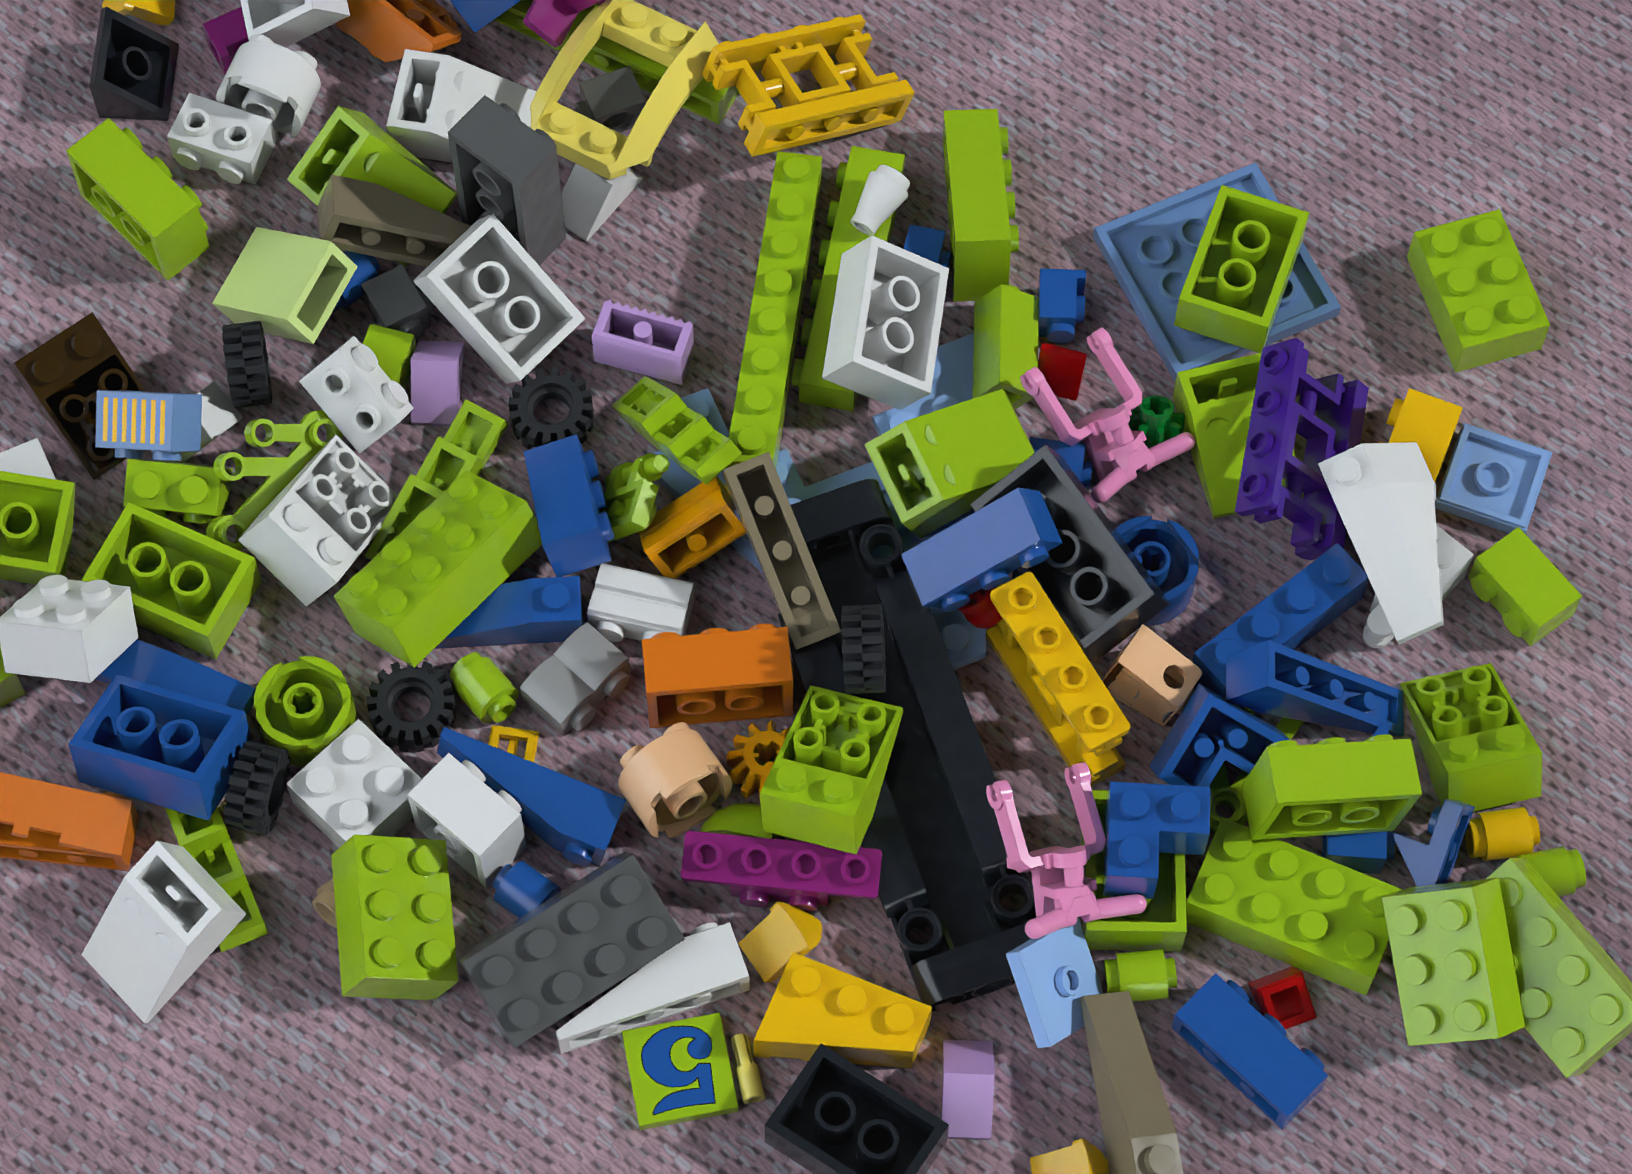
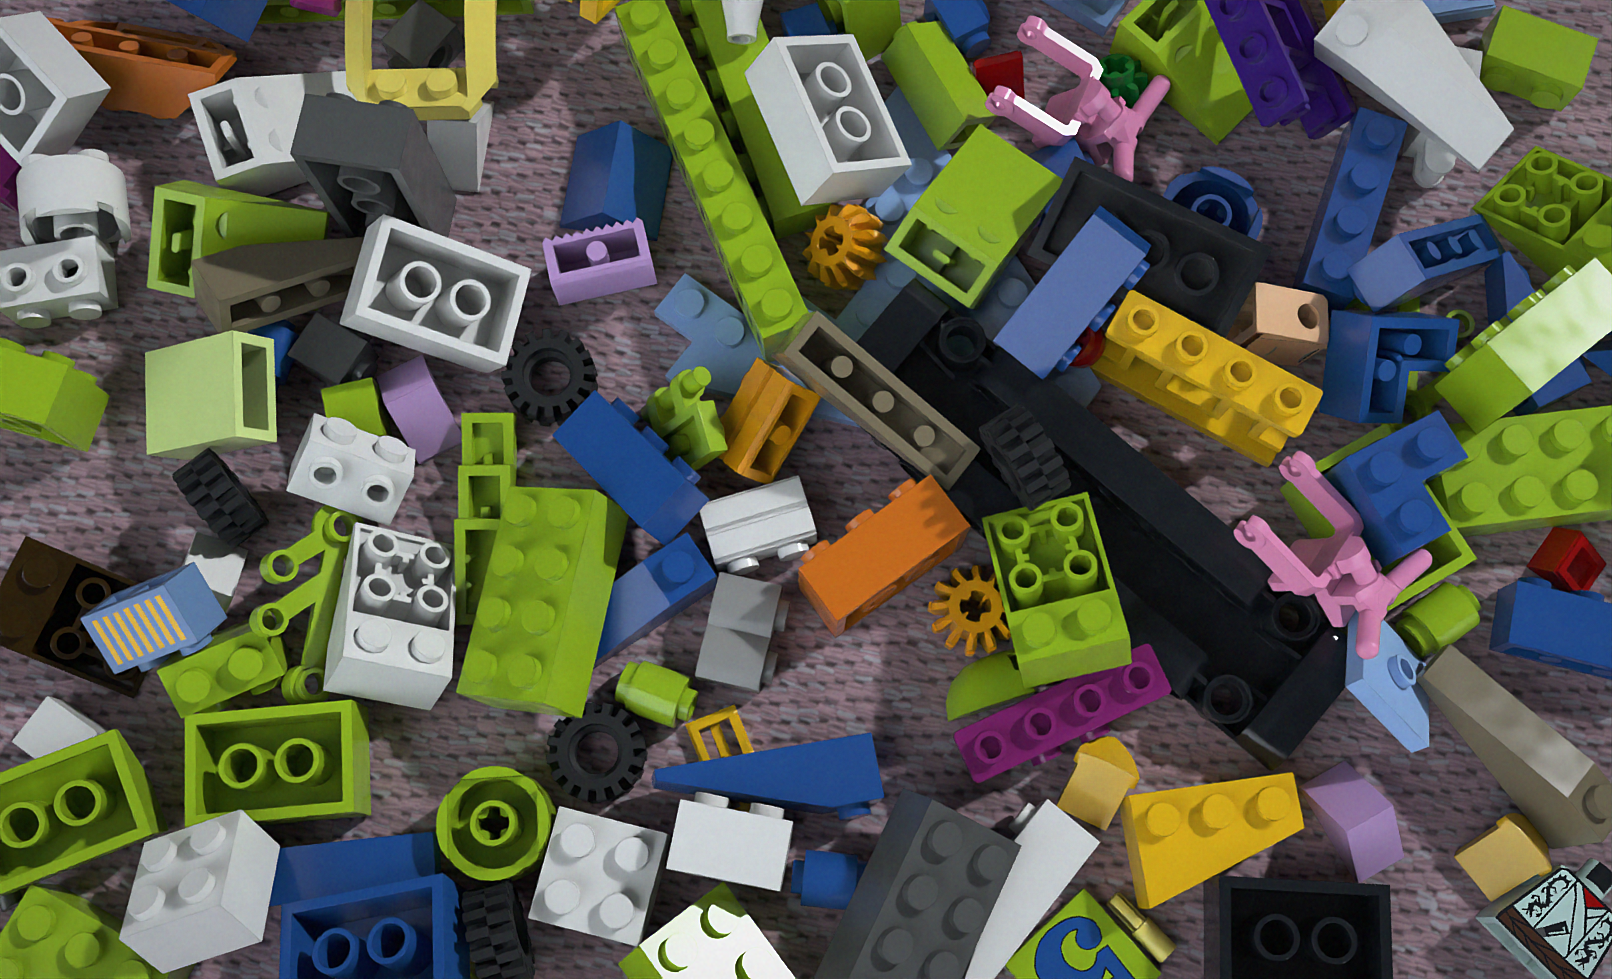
camera: 30 degrees left, 10 degrees up
lime slope [611,376,742,485] -> none
light nougat brick [618,722,732,838] -> none
none -> blue slope [559,120,673,241]
none -> light orange gear [802,203,890,290]

